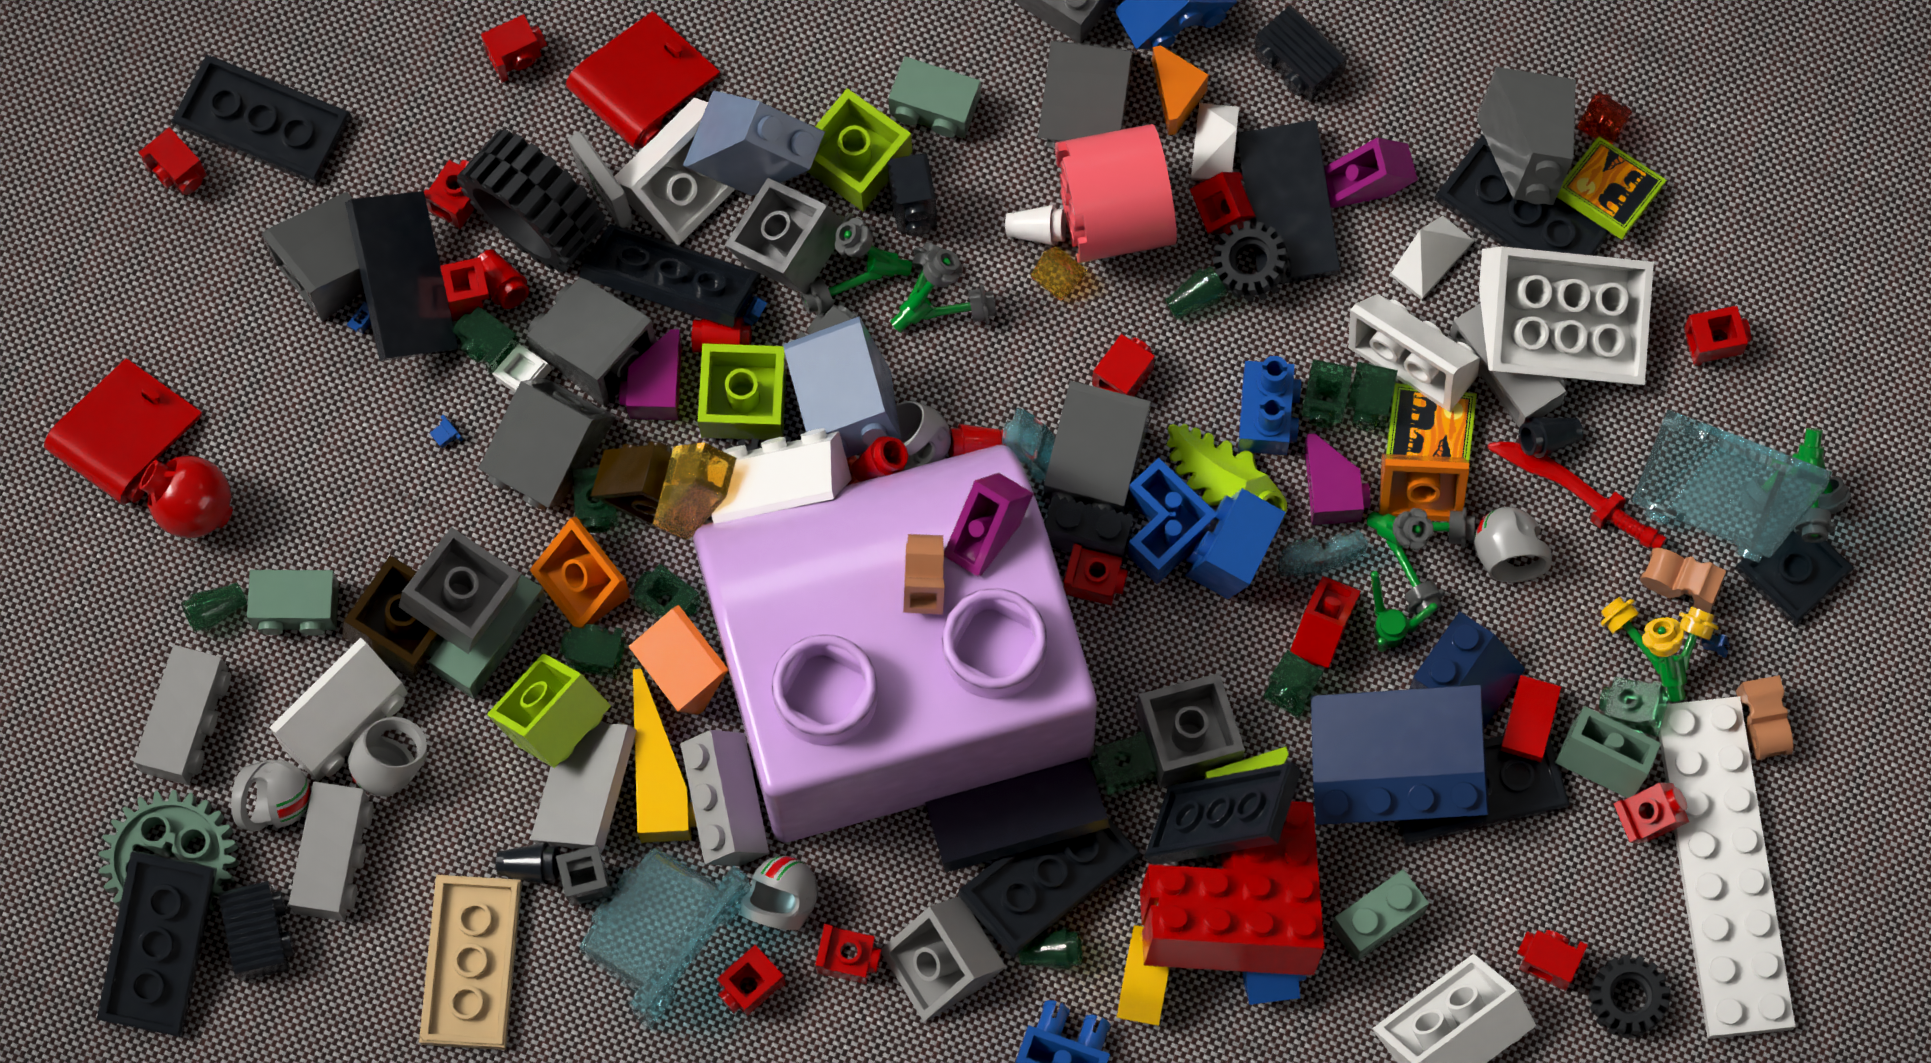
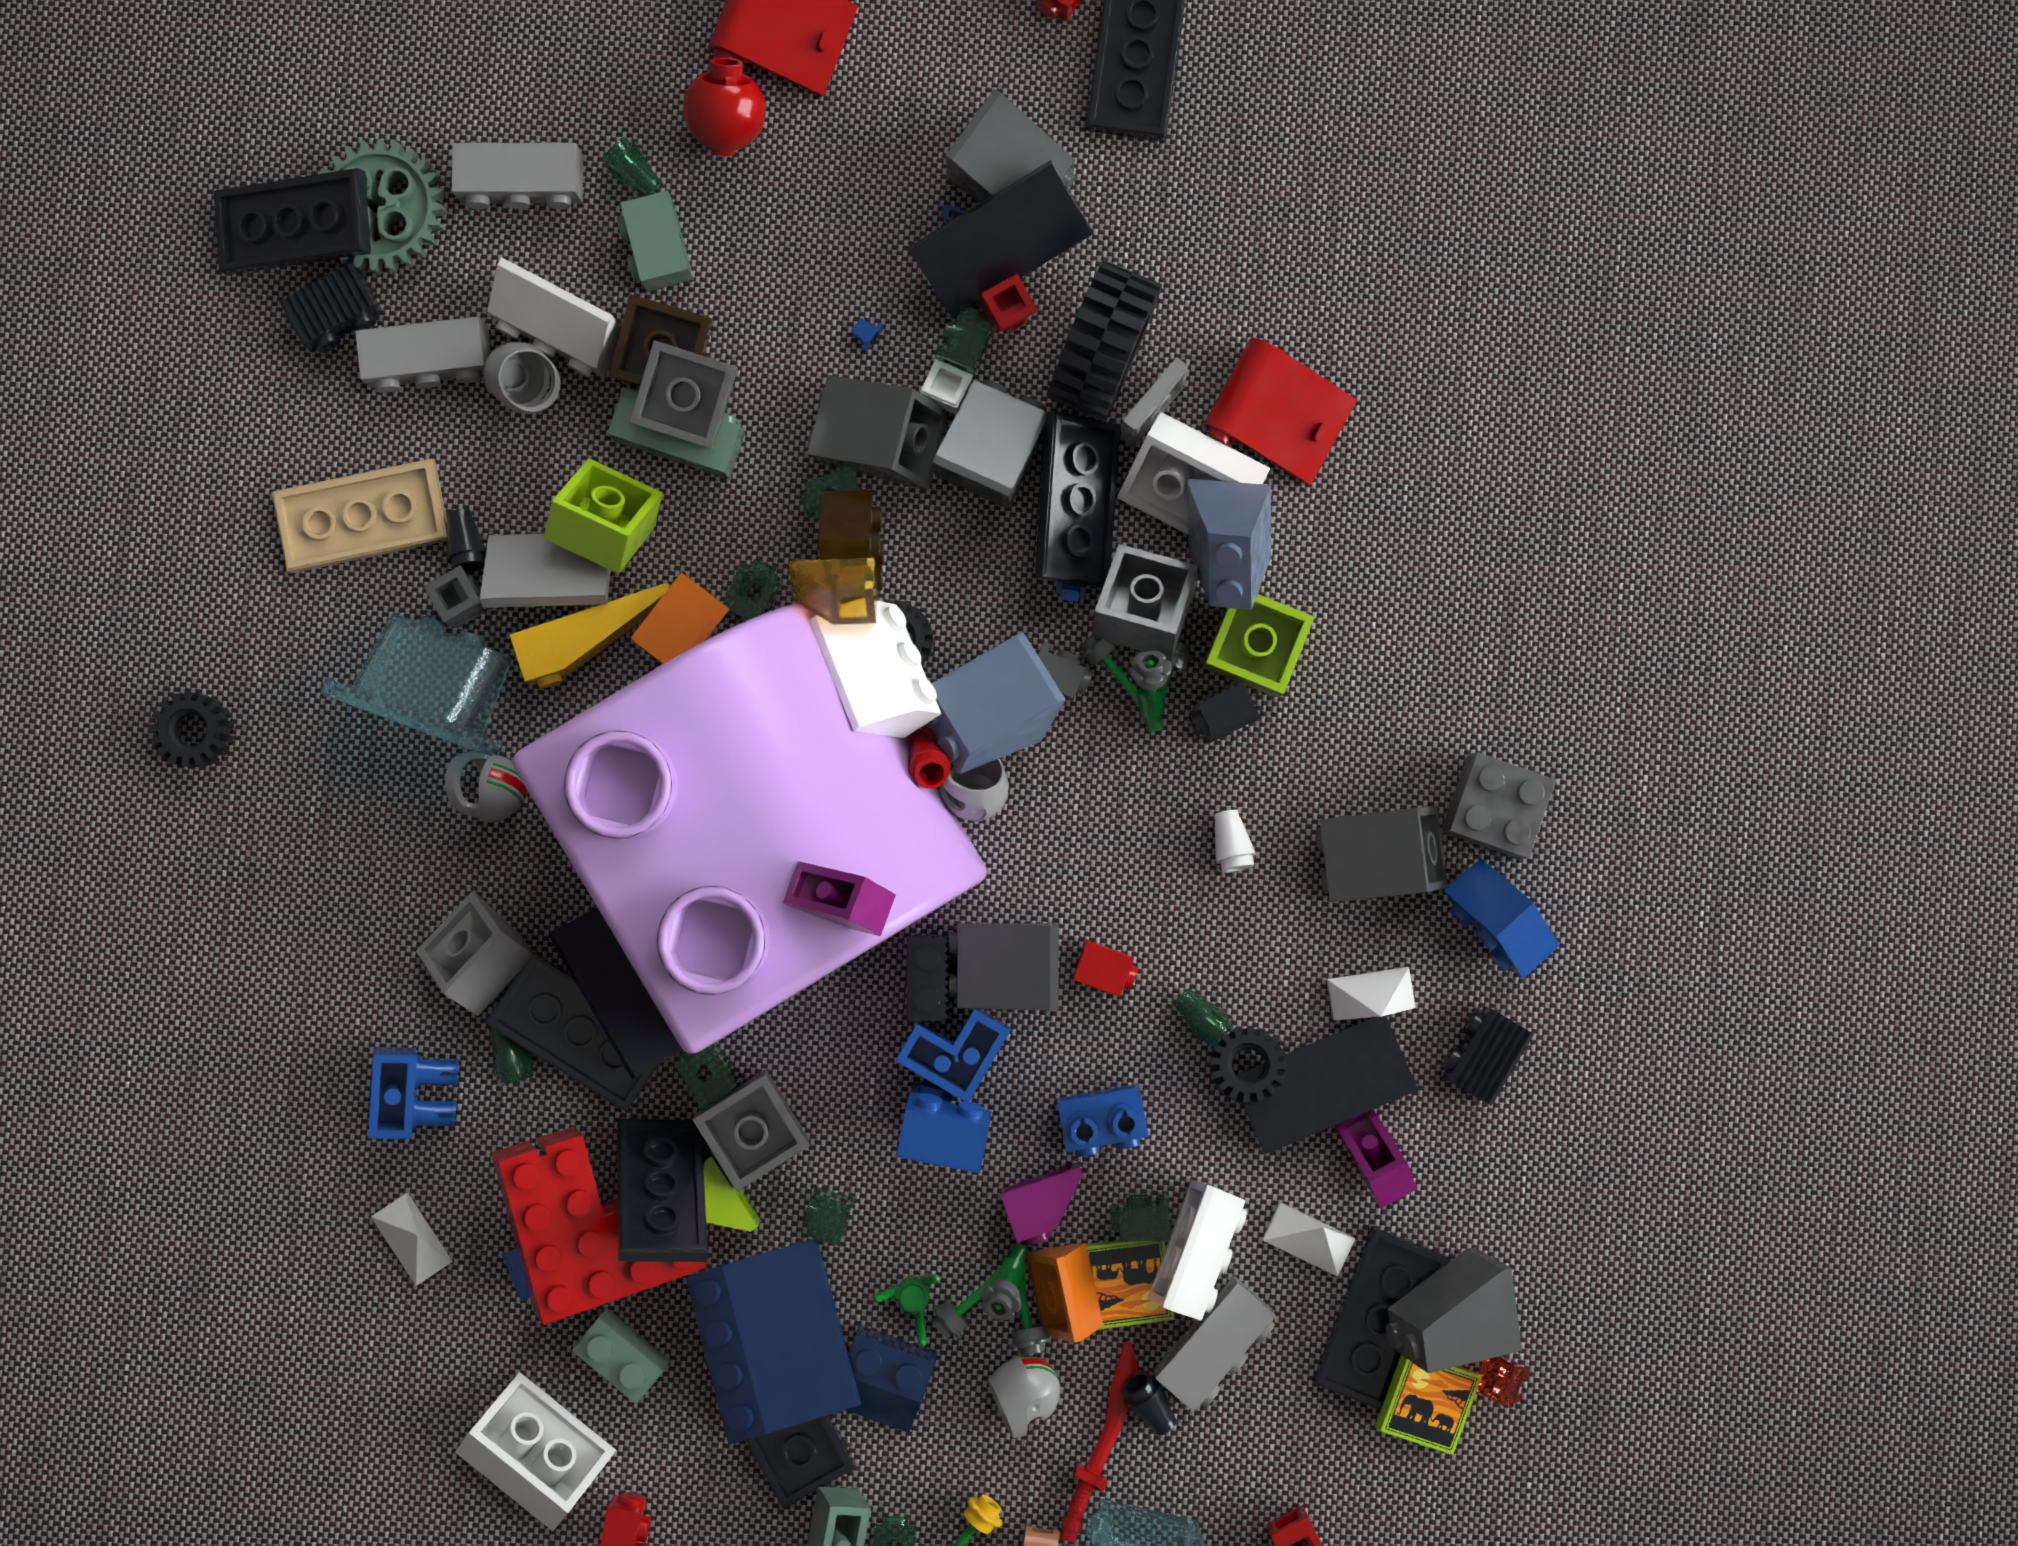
camera: 75 degrees right, 15 degrees up
light grey helmet [231,760,311,831] -> none
red brick [424,160,475,229] -> none
red cone [477,249,529,309] -> none
red brick [480,14,547,83] -> none
orange slope [530,516,631,633] -> none
clear green brick [560,624,627,679] -> none
magenta slope [619,329,682,420] -> none
light grey brick [680,730,769,867] -> none
red brick [691,317,752,353] -> none
lime brick [698,344,787,440] -> none
red brick [717,945,786,1016] -> none
red brick [815,924,882,984] -> none
sand green brick [888,56,981,138] -> none
plant [890,243,997,332] -> none
nougat leg [903,534,945,614] -> none
red cone [948,424,1010,458] -> none
clear light blue slope [1002,408,1055,480] -> none
clear yellow slope [1031,246,1088,302] -> none
coral brick [1055,124,1177,263] -> none
red brick [1064,544,1128,606] -> none
yellow brick [1117,925,1170,1026] -> none
orange slope [1152,46,1209,136] -> none
lime plant [1166,424,1287,517] -> none
red brick [1189,172,1255,236] -> none
clear light blue slope [1277,529,1368,577] -> none
red slope [1289,576,1361,668] -> none
clear green brick [1302,359,1353,428] -> none
white slope [1479,246,1654,385] -> none
red slope [1500,675,1561,762] -> none

